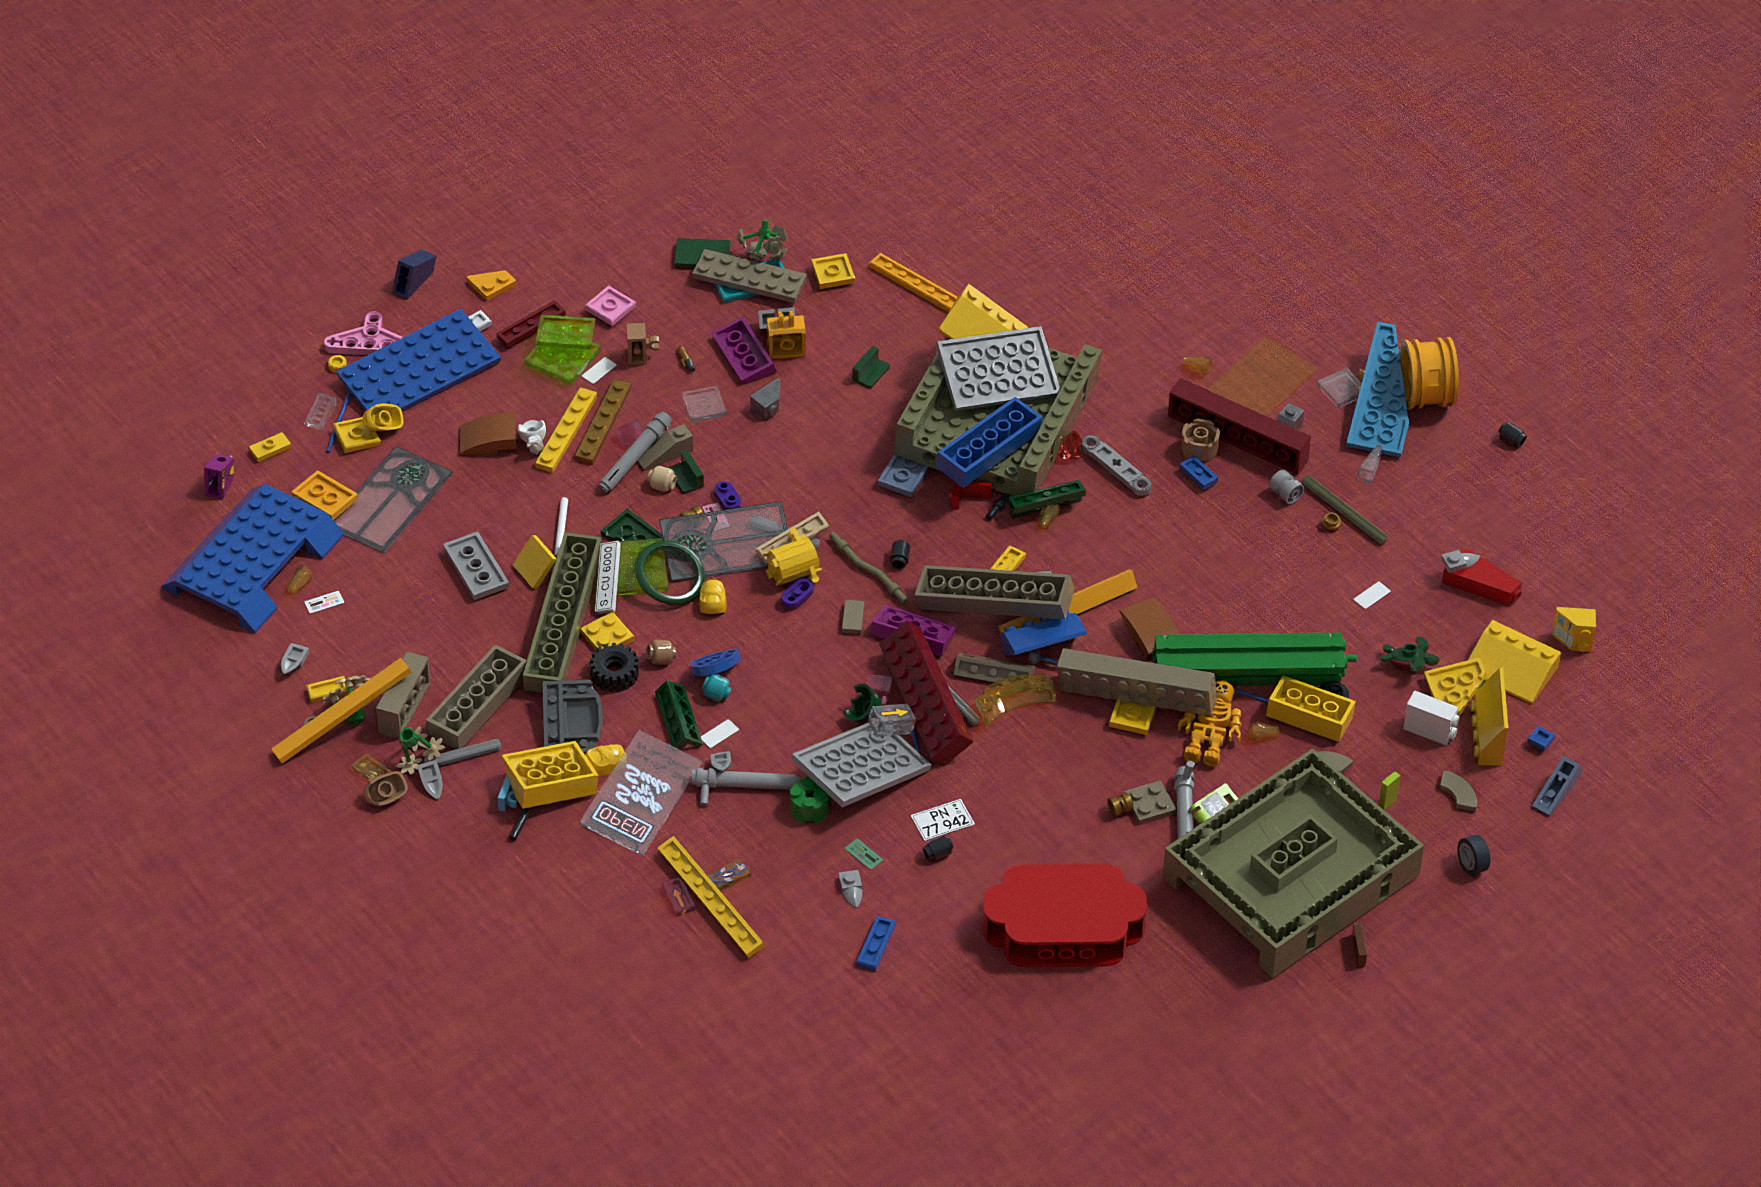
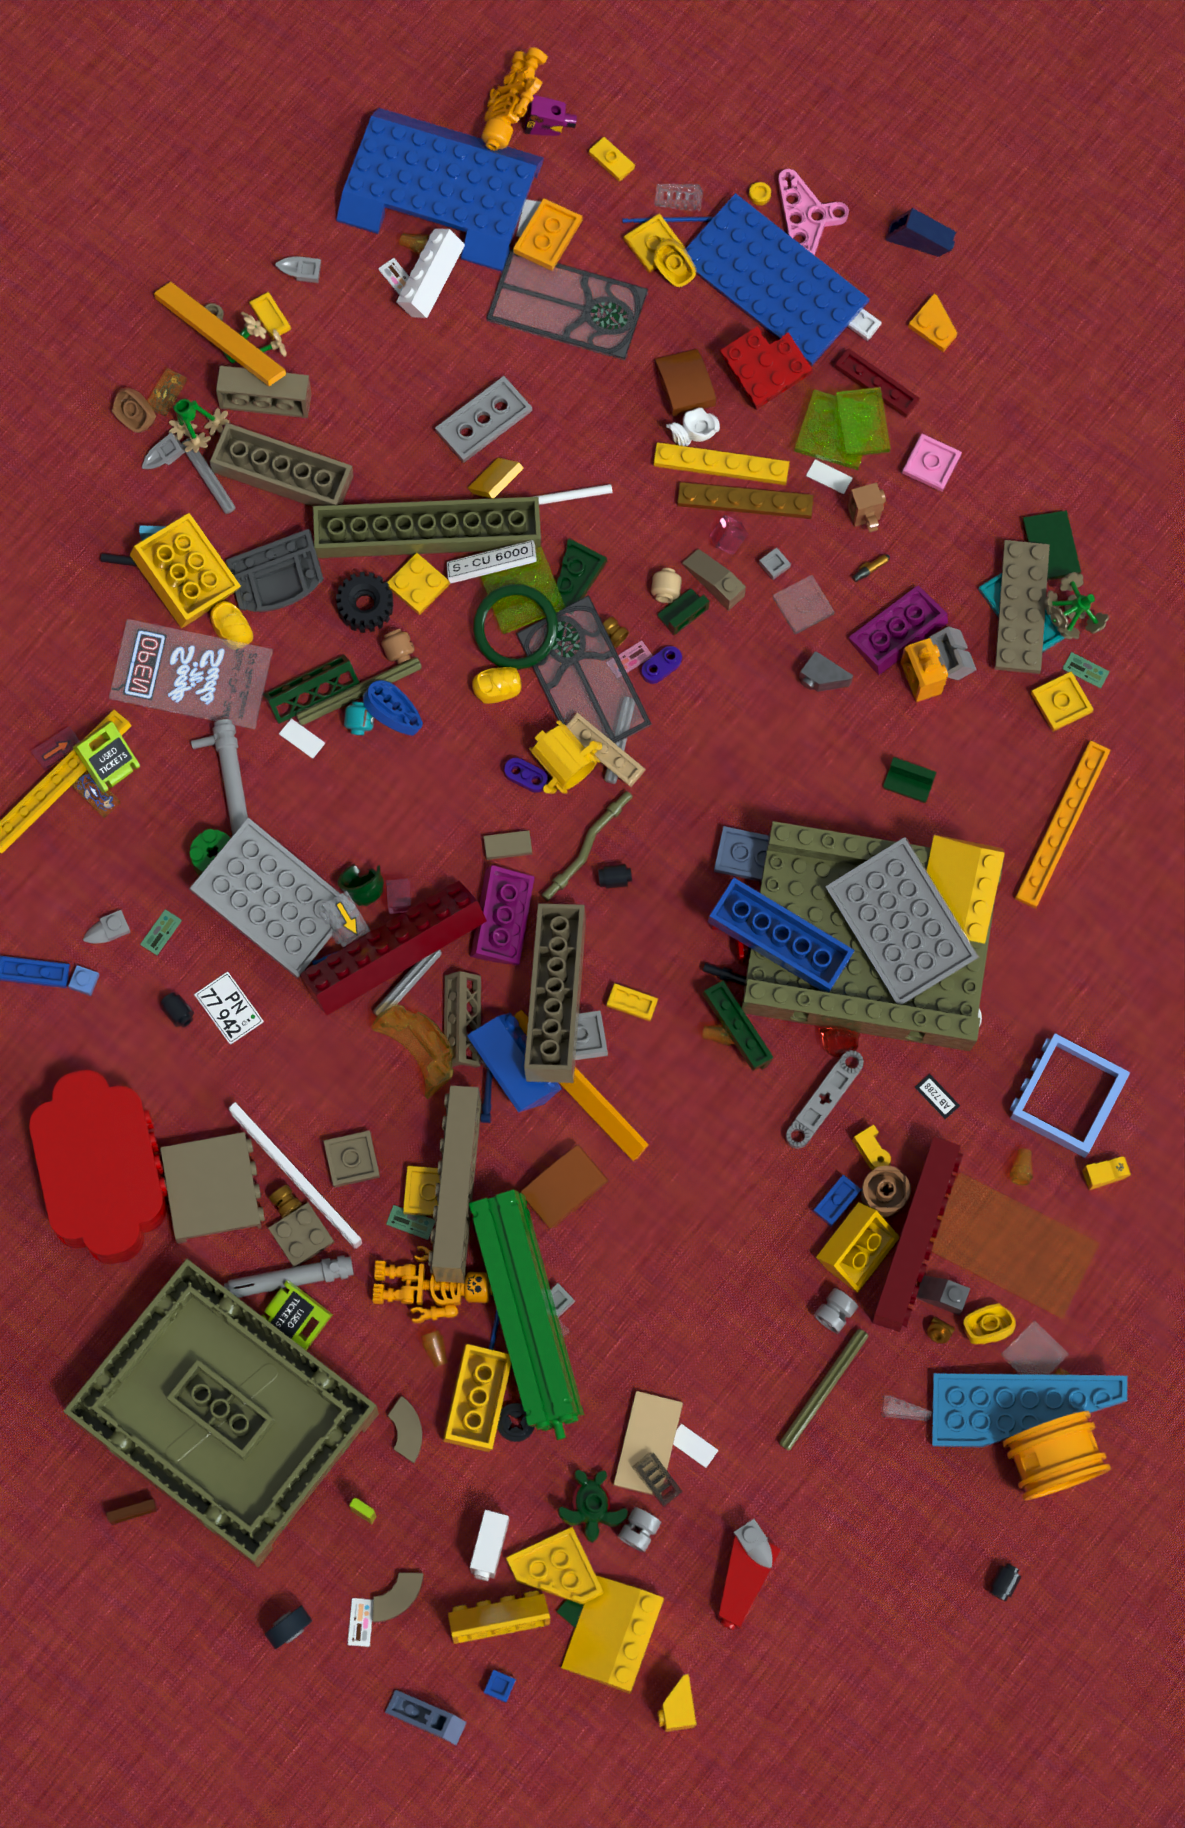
camera: 75 degrees right, 25 degrees up
light grey cylinder [599,411,672,493] -> none
light grey plate [710,751,732,772] -> none
pearl gold plate [1322,513,1341,530] -> none
none -> medium blue plate [68,965,99,996]
none -> lime container [73,721,140,793]
none -> dark tan panel [160,1132,265,1244]
none -> white tile [229,1102,362,1249]
none -> olive axle [296,657,422,725]
none -> dark tan plate [324,1131,380,1188]
none -> white sticker [348,1598,374,1647]
none -> clear green sticker [386,1205,435,1240]
none -> white brick [396,229,465,318]
none -> light orange piece [481,47,548,151]
none -> tan tile [614,1391,683,1497]
none -> light grey wheel [618,1507,661,1553]
none -> clear smoke slope [632,1452,683,1507]
none -> red piece [720,326,813,410]
none -> light grey plate [759,548,791,580]
none -> yellow slope [816,1202,900,1292]
none -> yellow leg [852,1125,891,1171]
none -> sticker [915,1074,960,1119]
none -> pearl gold plate [927,1317,955,1344]
none -> yellow piece [964,1303,1016,1344]
none -> light blue window [1009,1033,1130,1158]
none -> clear green sticker [1063,652,1110,688]
none -> yellow leg [1082,1157,1131,1190]

